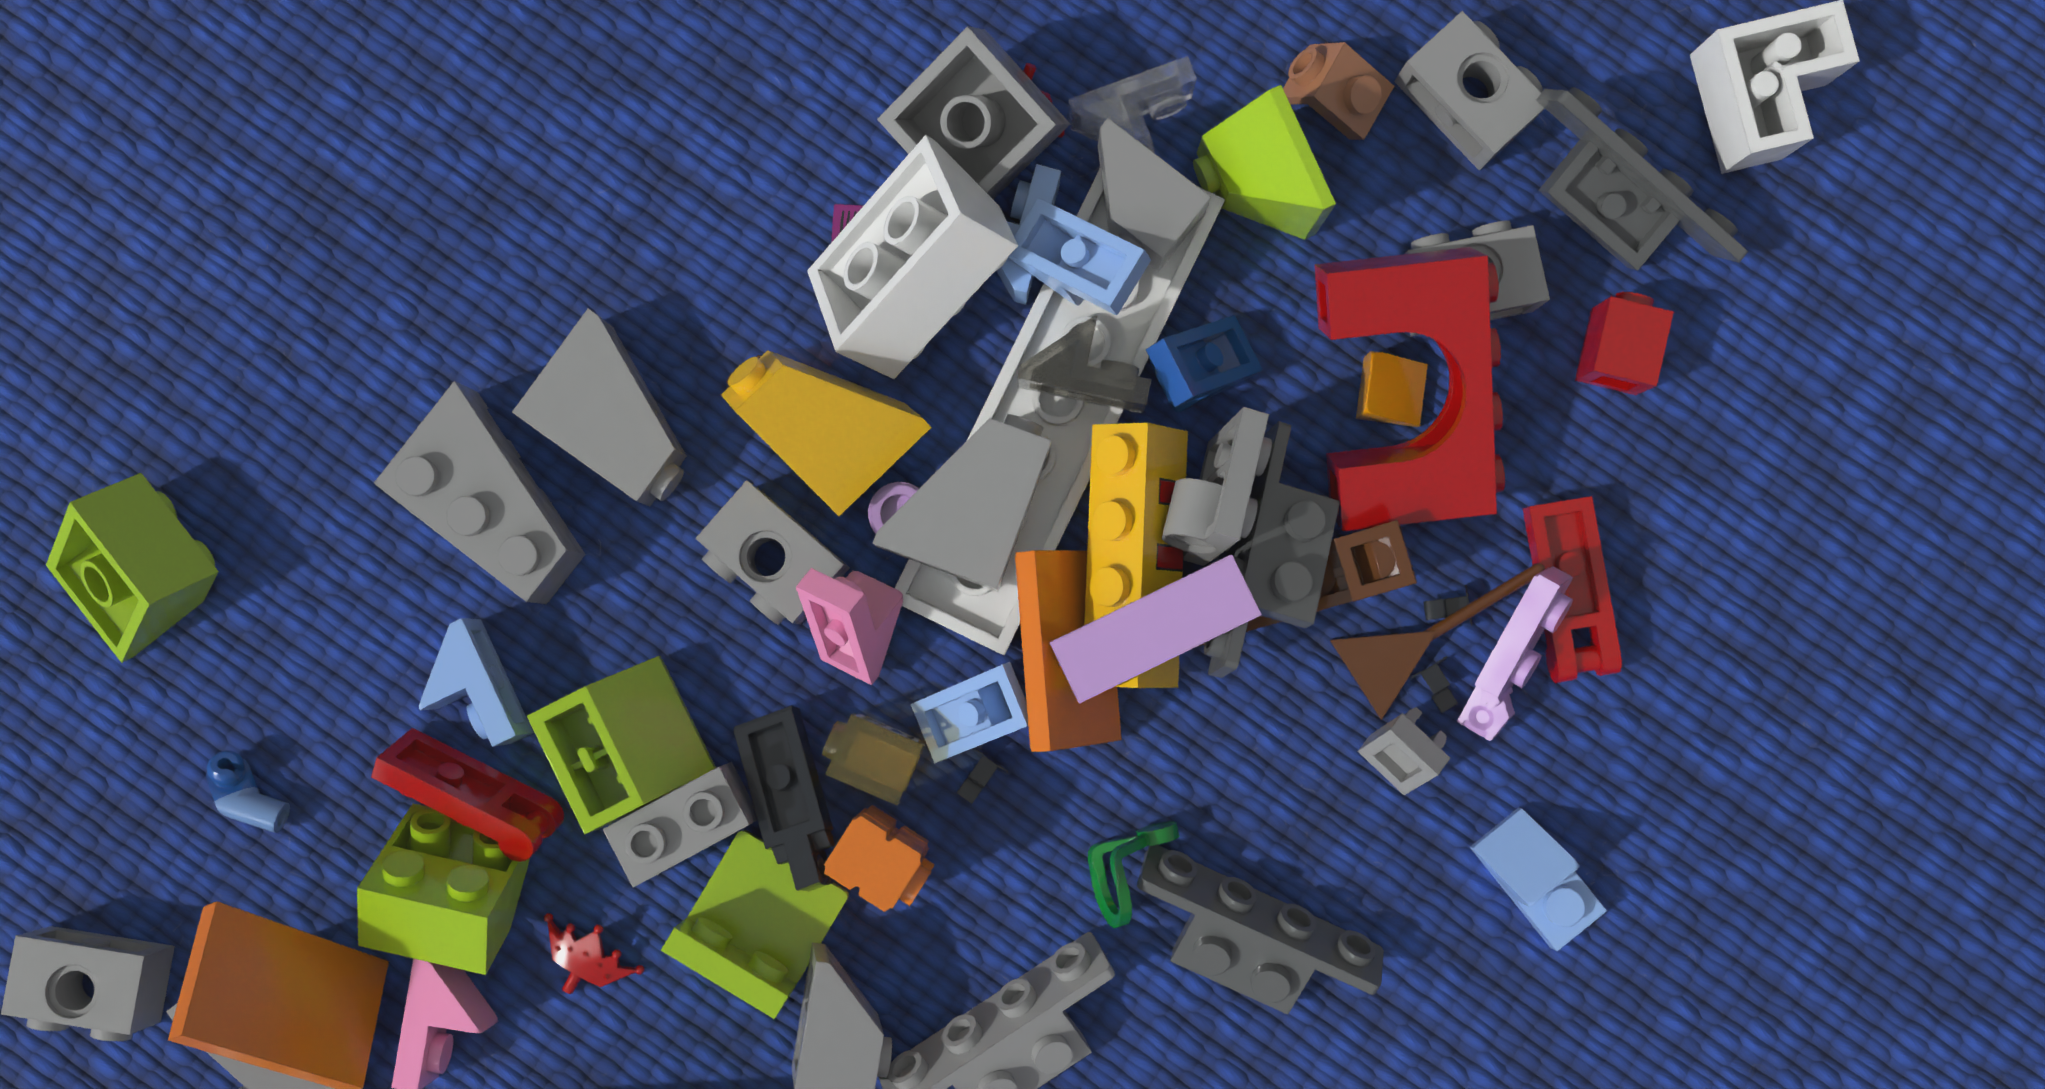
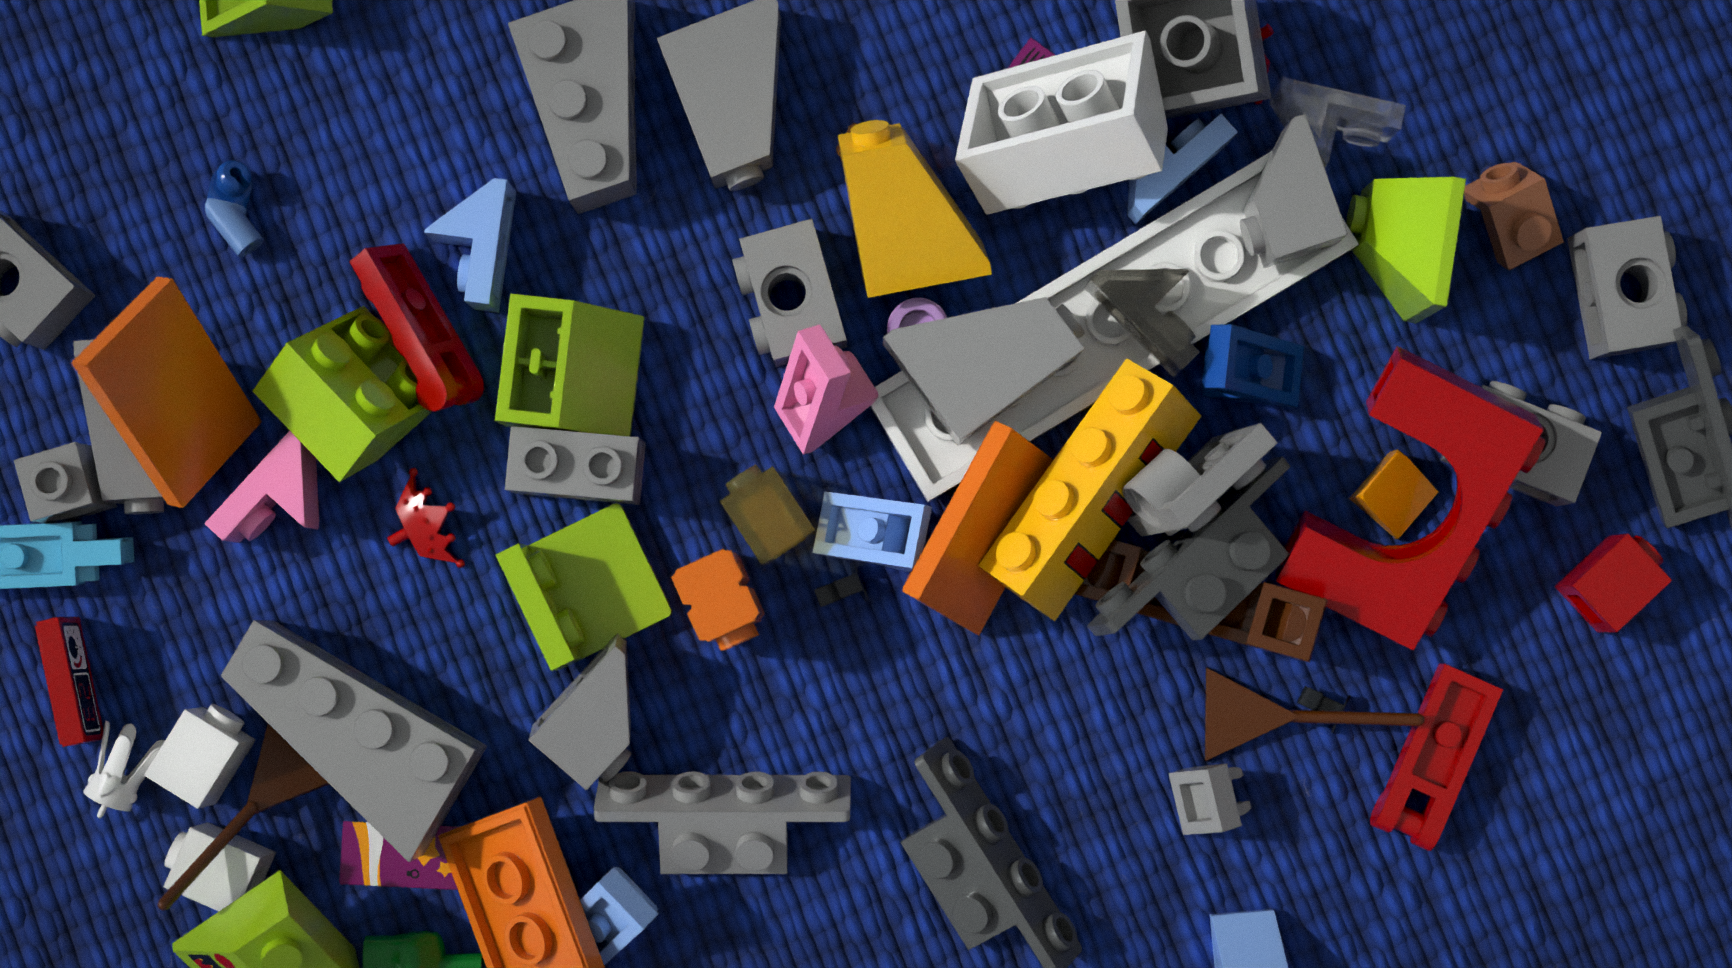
camera: 30 degrees right, 0 degrees up
black hinge [733,706,835,892] -> none
light blue slope [1008,198,1151,316] -> none
lavender tile [1049,554,1262,704] -> none
green piece [1088,821,1180,928] -> none
black piece [1409,656,1458,713] -> none
lavender hinge [1457,566,1573,741] -> none

